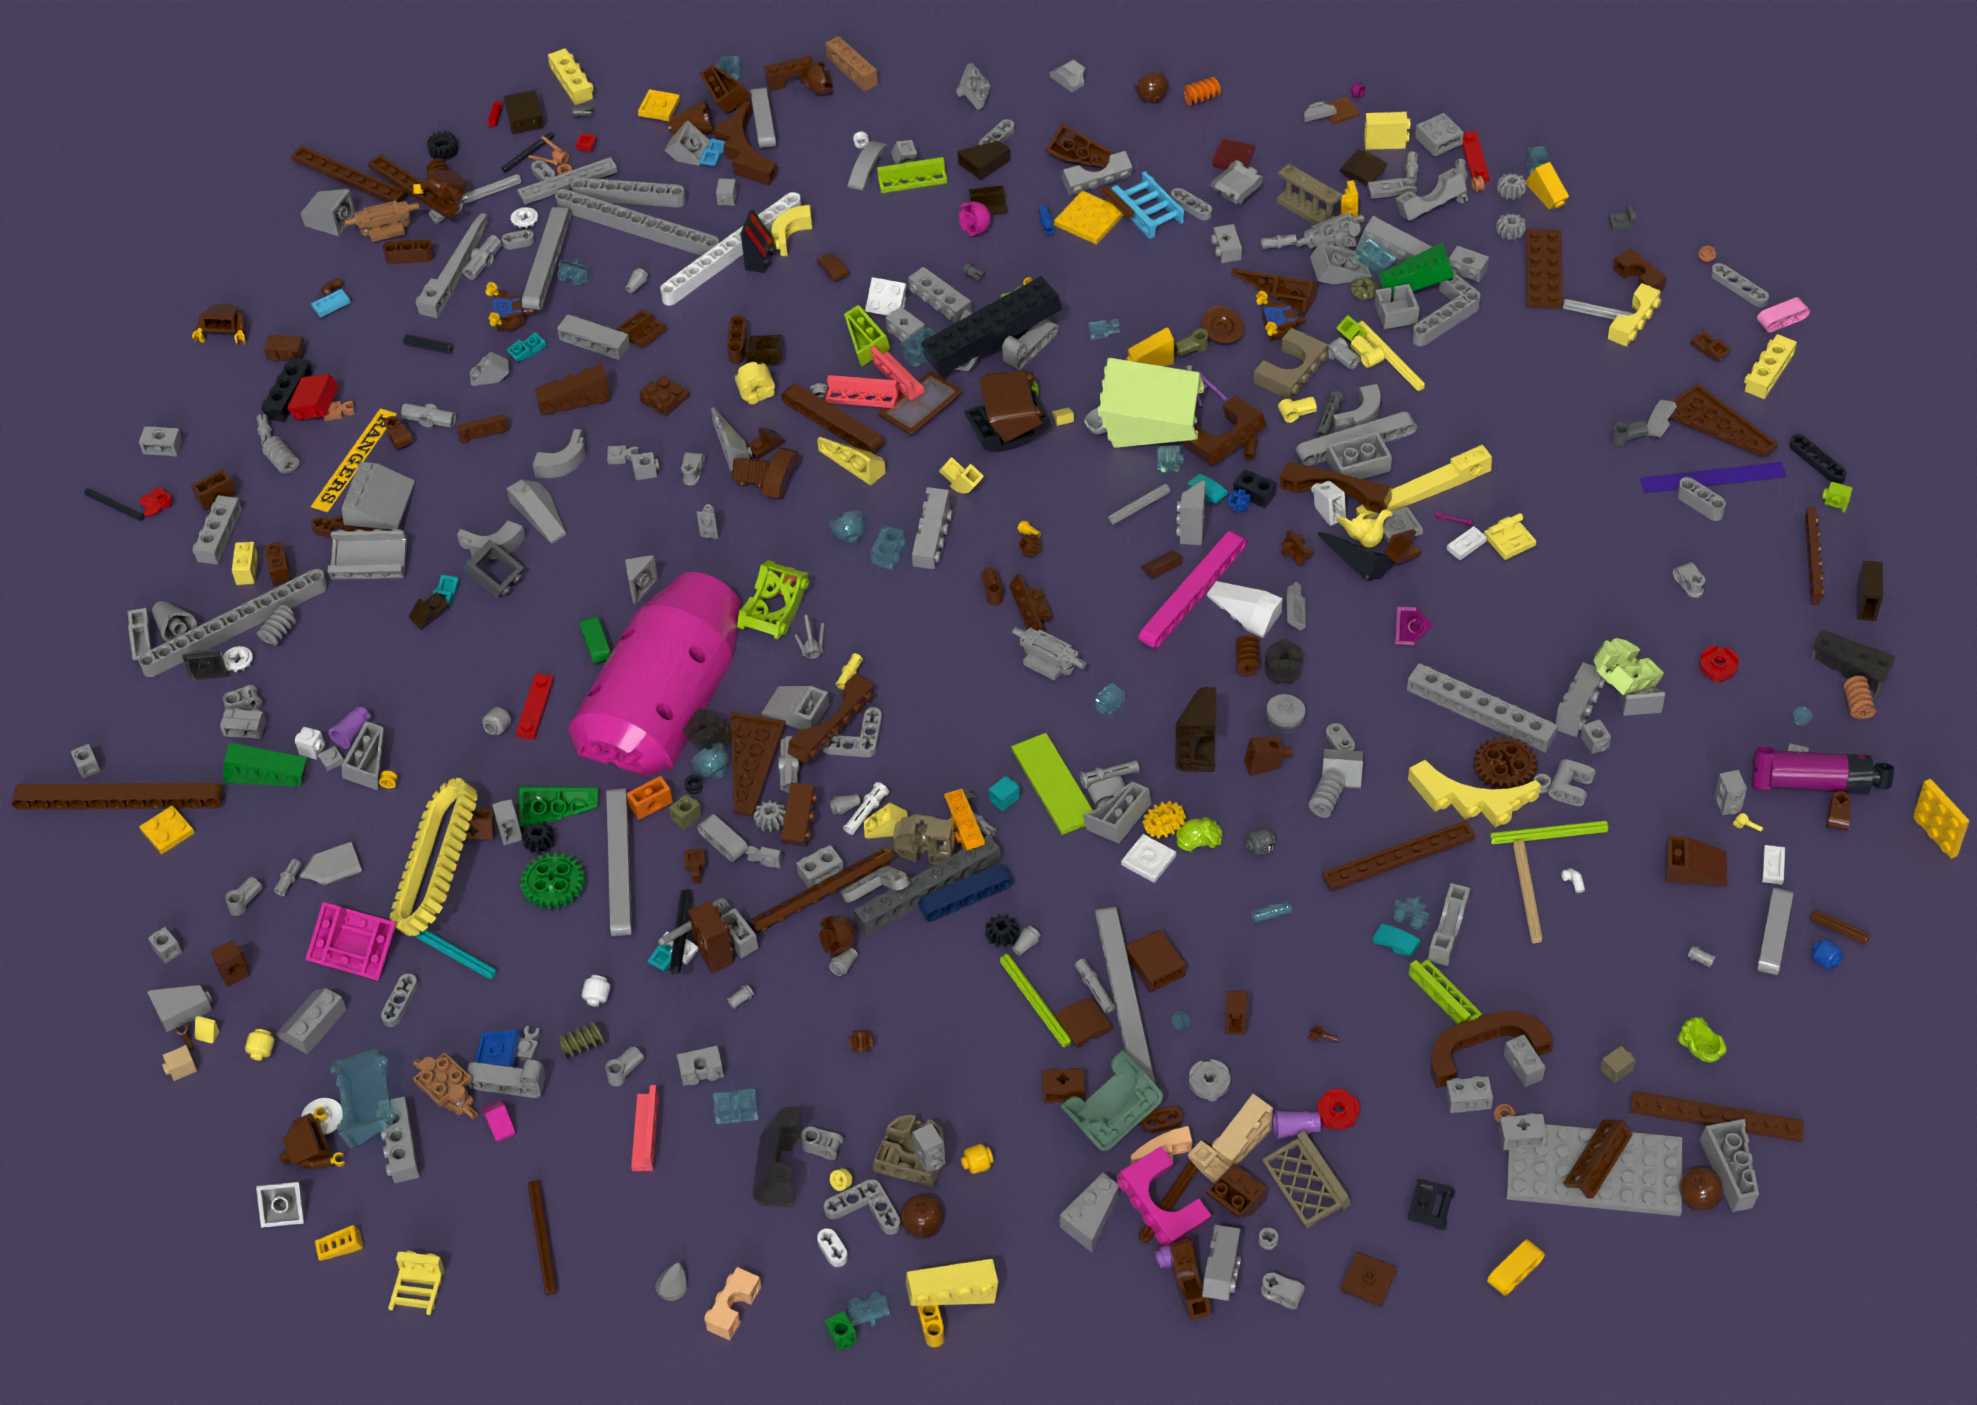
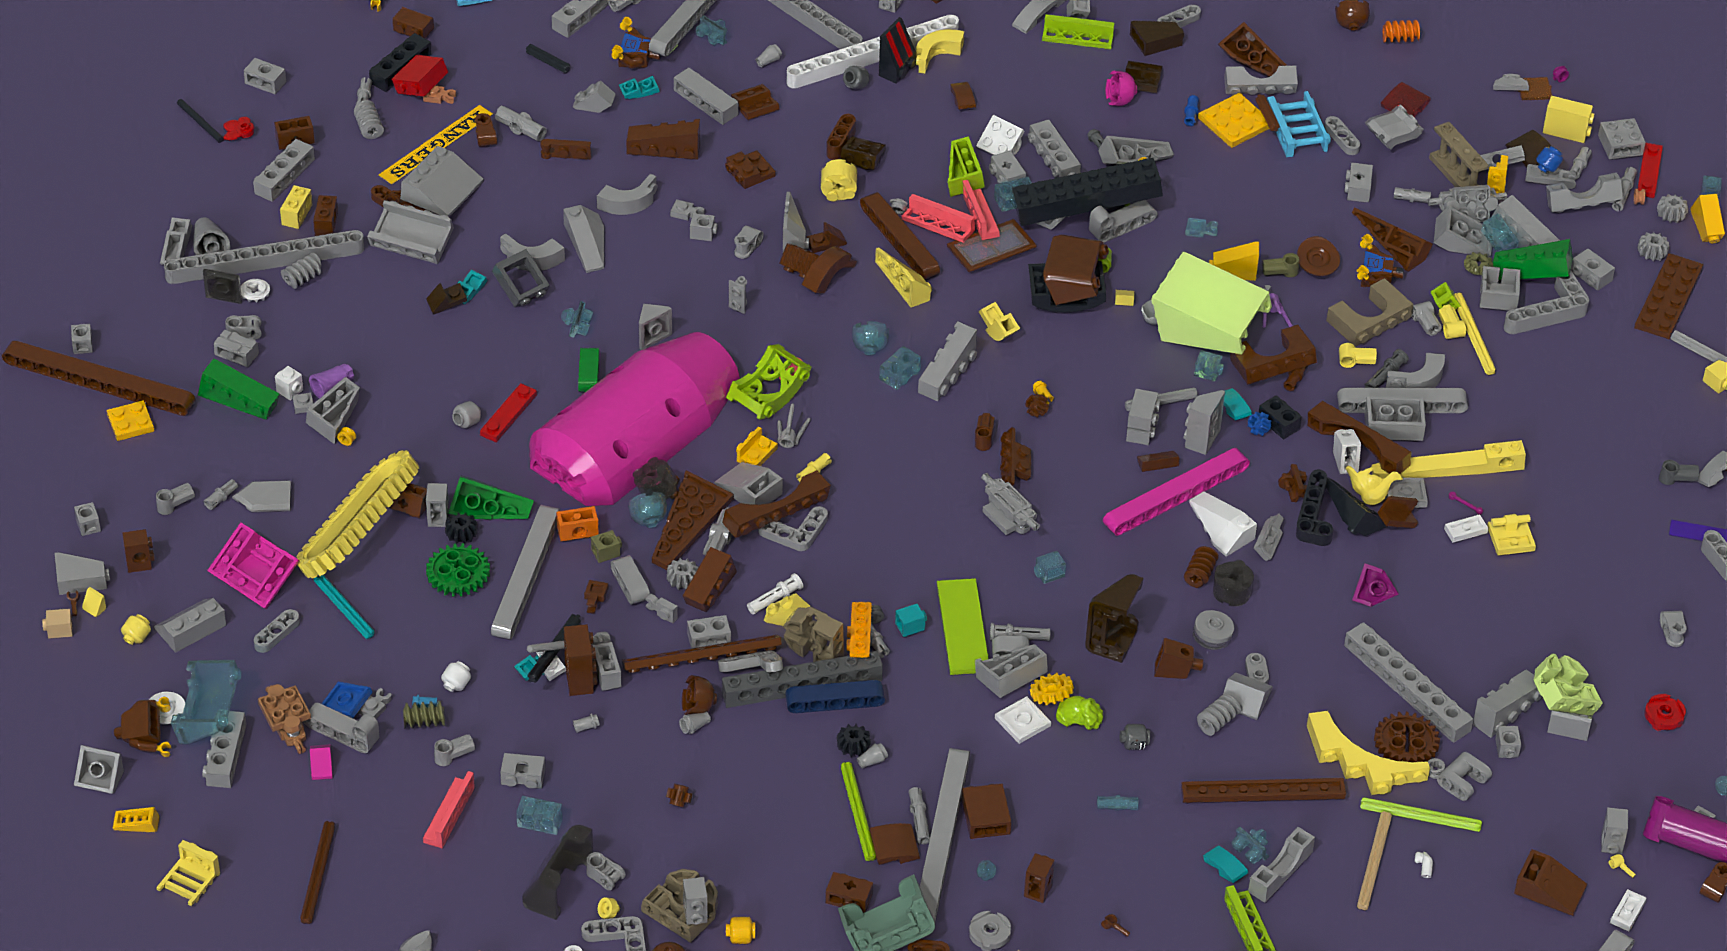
camera: 15 degrees right, 5 degrees down
black bush [685,775,703,795] -> none
light grey cone [830,794,860,815] -> none
none -> dark azure pin [412,694,437,708]
none -> clear light blue hips [561,301,593,338]
none -> yellow bracket [736,427,778,466]
none -> dark grey head [843,66,869,89]
none -> light grey wedge [1098,136,1174,165]
none -> light grey piece [1126,389,1161,445]
none -> black beam [1296,469,1333,546]
none -> light grey piece [1480,145,1525,171]
none -> blue head [1536,146,1563,173]

